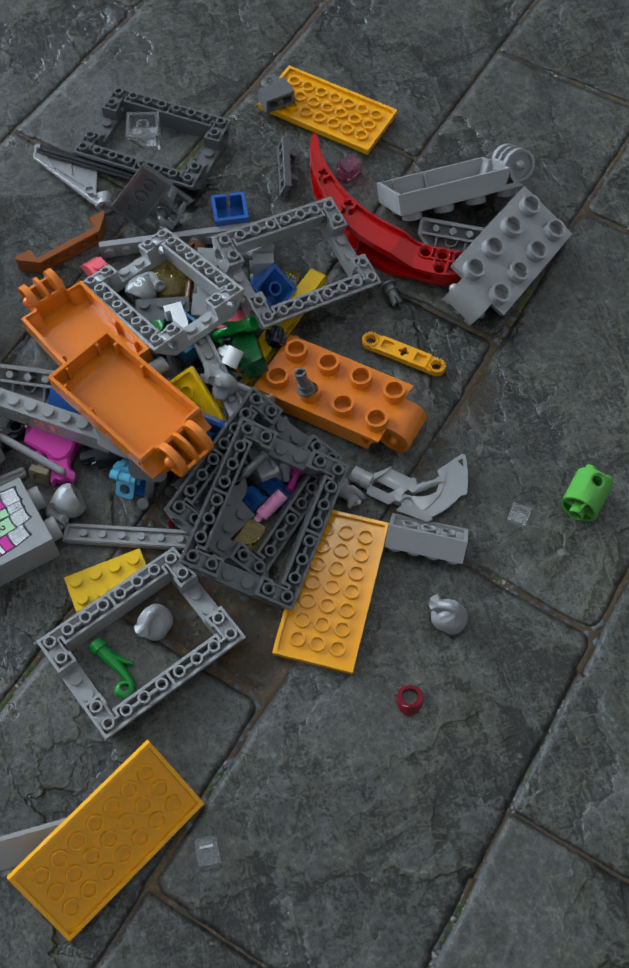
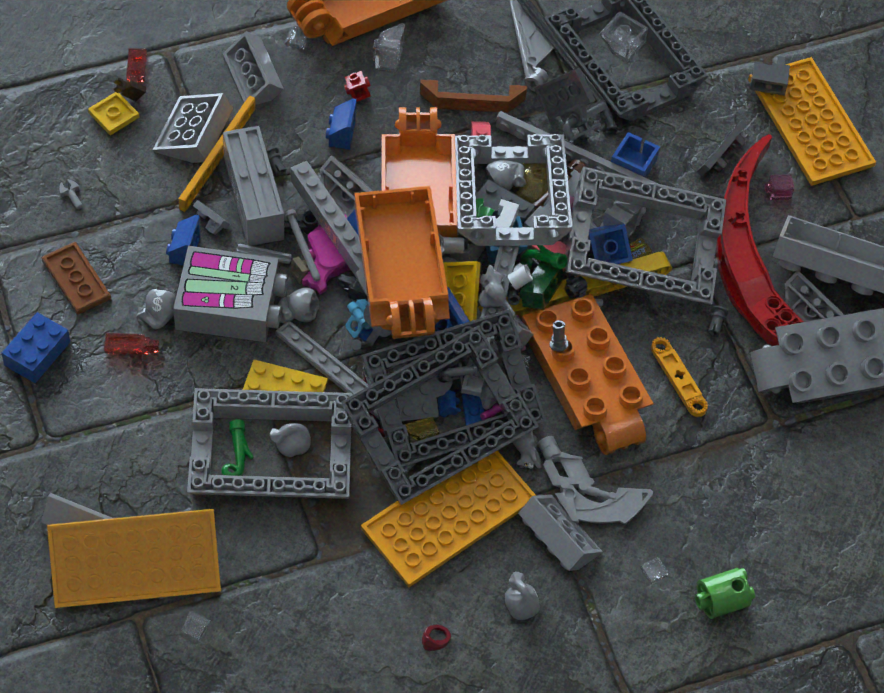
camera: 35 degrees right, 5 degrees down
bright pink cylinder [254,489,288,523] -> none

